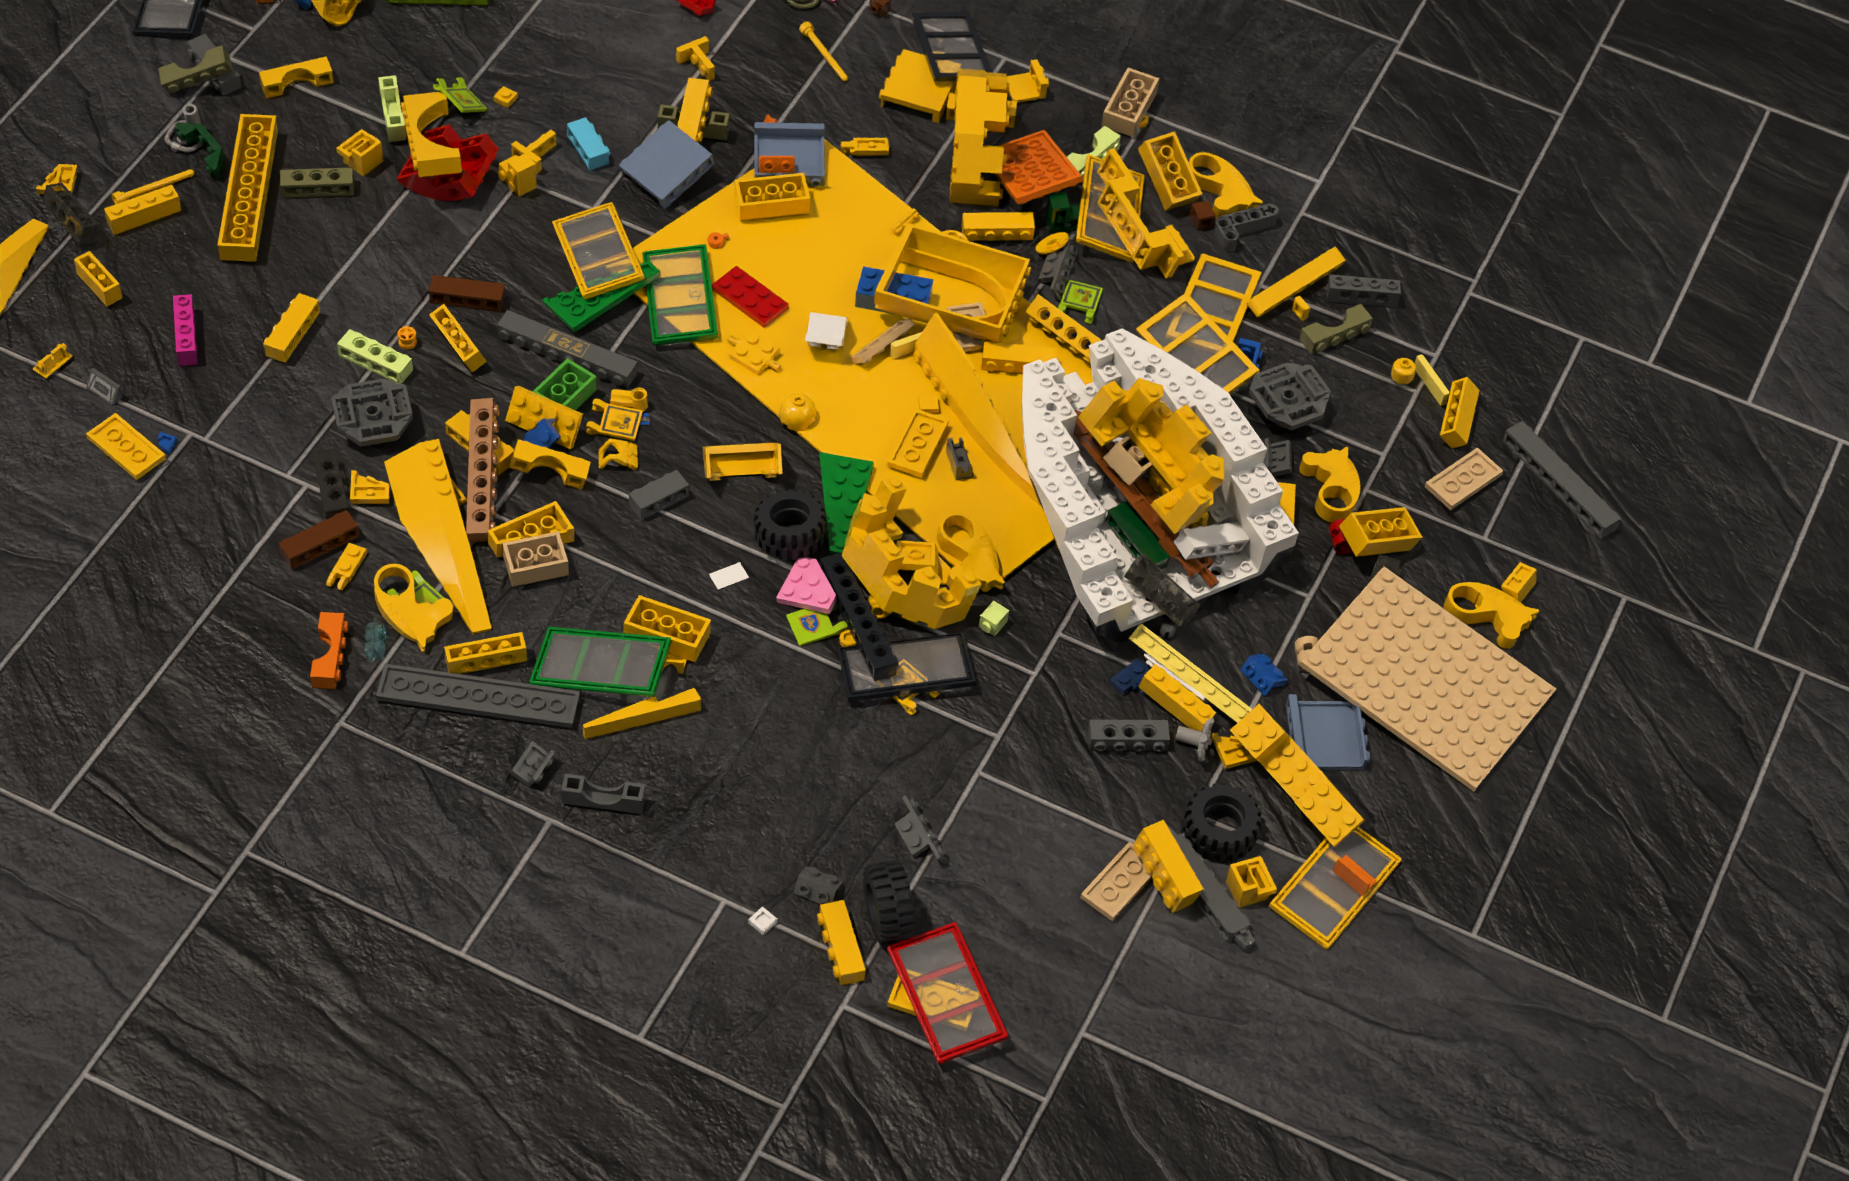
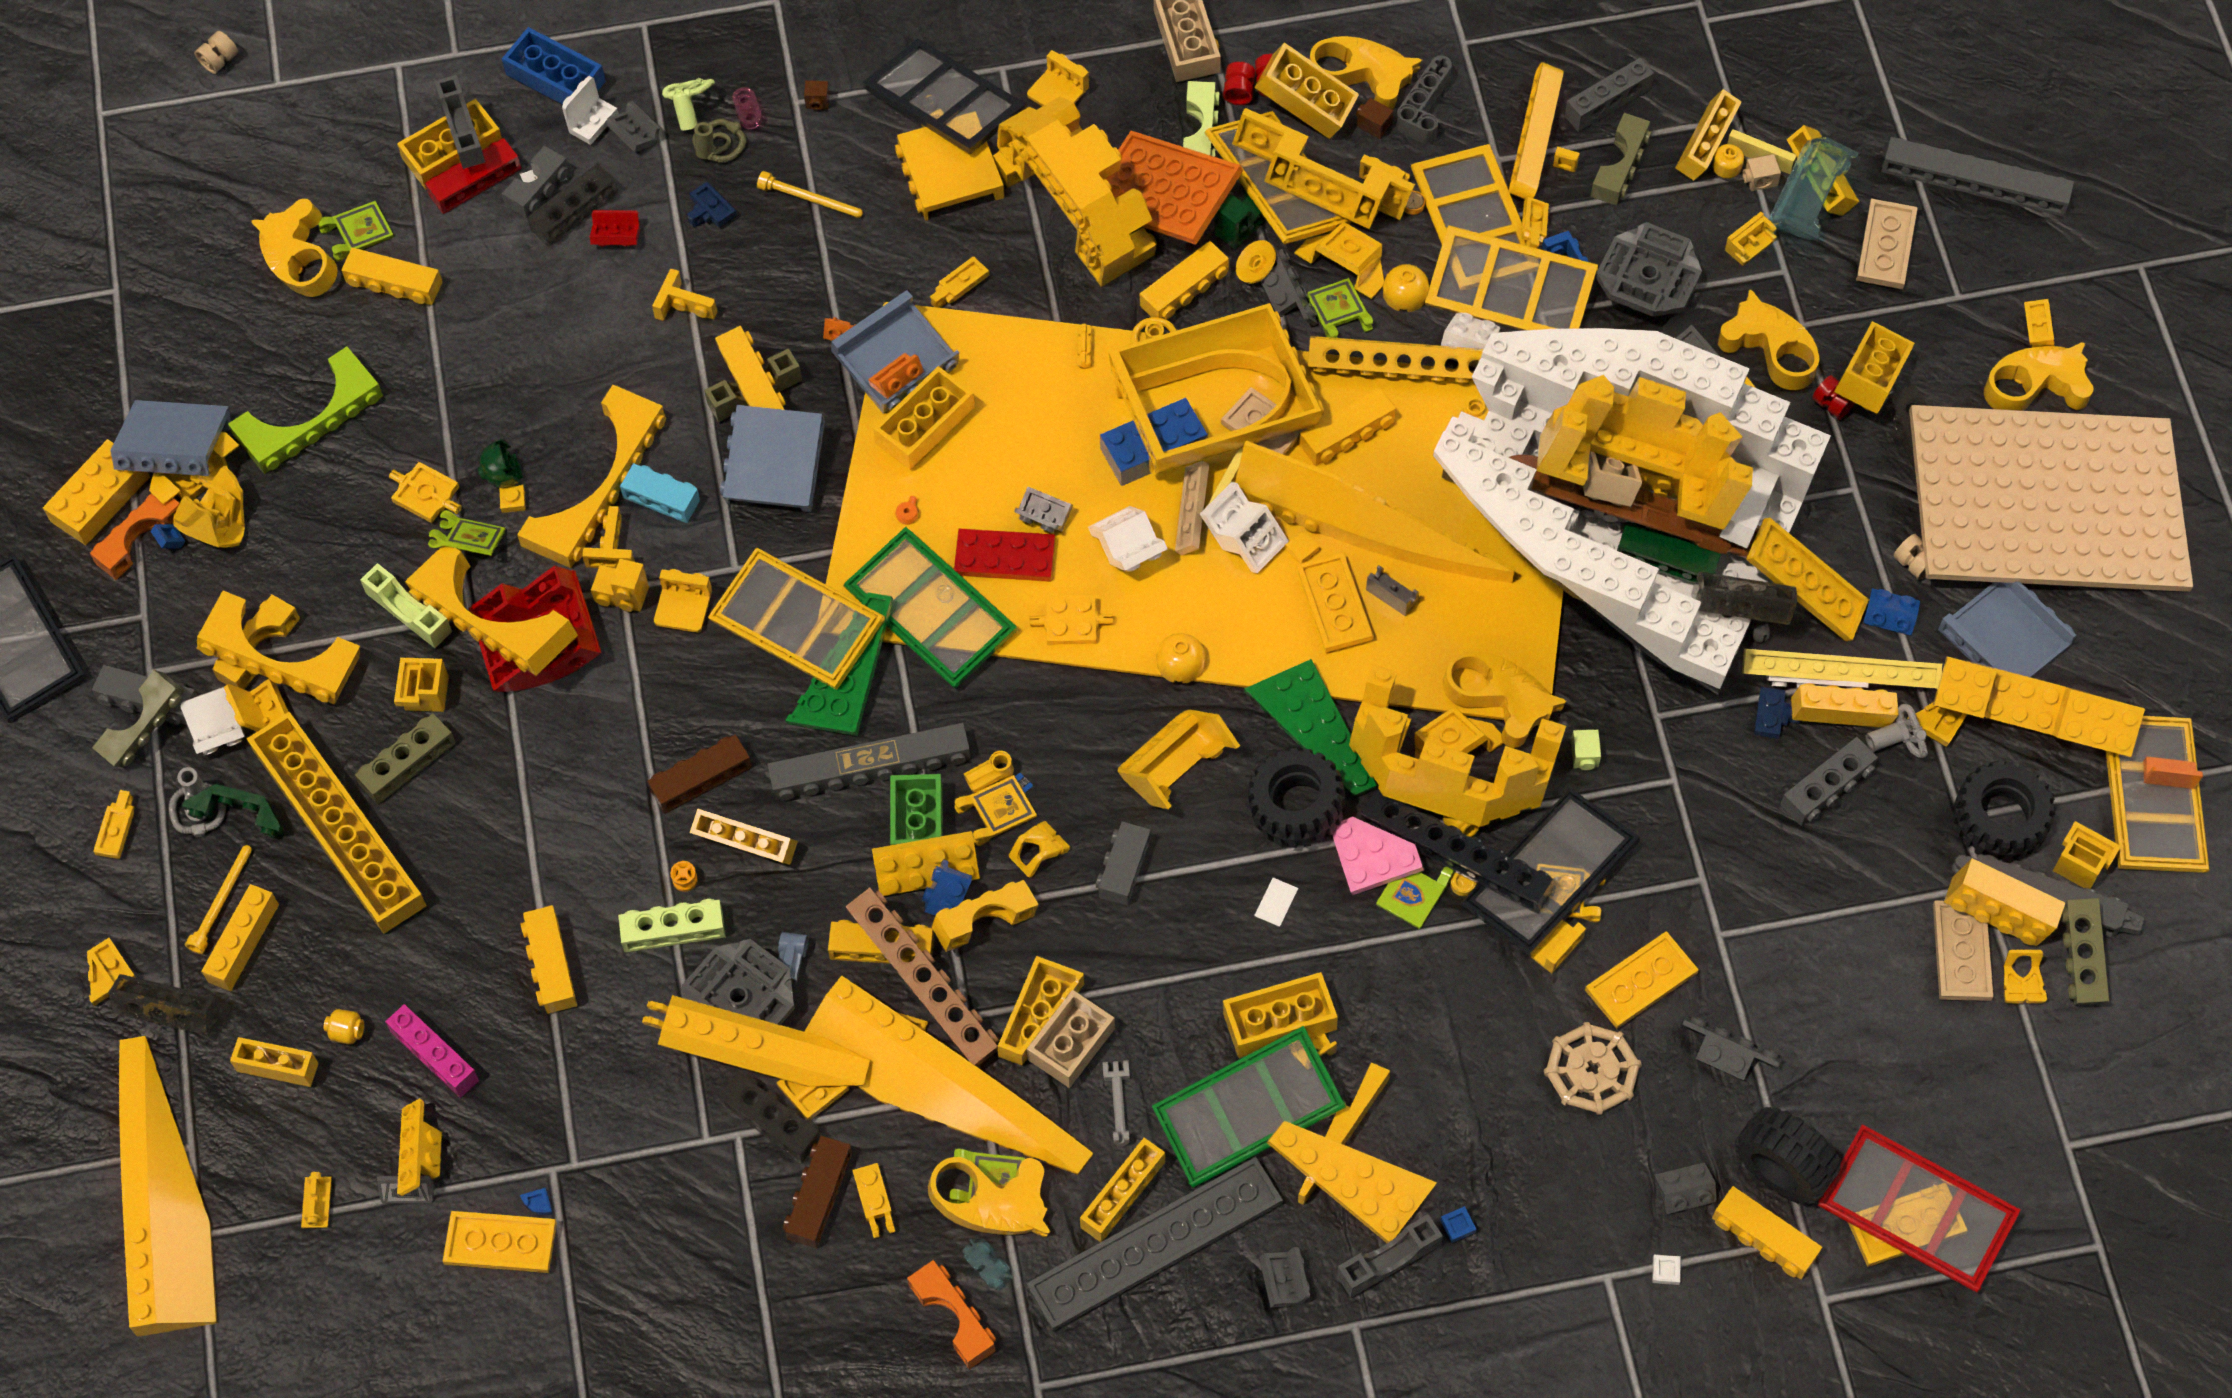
camera: 30 degrees left, 10 degrees up
none -> yellow hinge [94,790,134,859]
none -> white bracket [181,687,245,755]
none -> yellow arch [197,591,360,704]
none -> yellow bracket [224,678,288,732]
none -> yellow head [324,1009,364,1044]
none -> yellow plate [389,462,462,523]
none -> yellow bracket [397,1098,442,1196]
none -> dark green cylinder [478,439,523,488]
none -> yellow arch [517,385,666,568]
none -> yellow hinge [642,995,870,1086]
none -> yellow bracket [654,569,712,633]
none -> dark blue hinge [687,182,737,228]
none -> sand blue piece [778,932,808,984]
none -> bracket [1014,487,1073,534]
none -> light grey hinge [1103,1060,1130,1147]
none -> white bracket [1200,482,1289,573]
none -> red wheel [1223,62,1255,105]
none -> yellow wing [1266,1121,1437,1243]
none -> yellow piece [1294,221,1384,299]
none -> yellow cylinder [1383,264,1429,312]
none -> tile [1405,191,1425,215]
none -> blue plate [1440,1206,1476,1243]
none -> yellow hinge [1521,196,1549,248]
none -> yellow panel [1531,921,1586,974]
none -> tan plate [1544,1022,1642,1115]
none -> yellow plate [1585,931,1699,1029]
none -> yellow brick [1675,89,1741,181]
none -> yellow hinge [1725,212,1777,266]
none -> tan brick [1743,154,1781,191]
none -> yellow plate [1746,517,1869,641]
none -> clear light blue windscreen [1769,137,1859,240]
none -> yellow piece [2003,950,2047,1003]
none -> olive brick [2061,898,2109,1005]

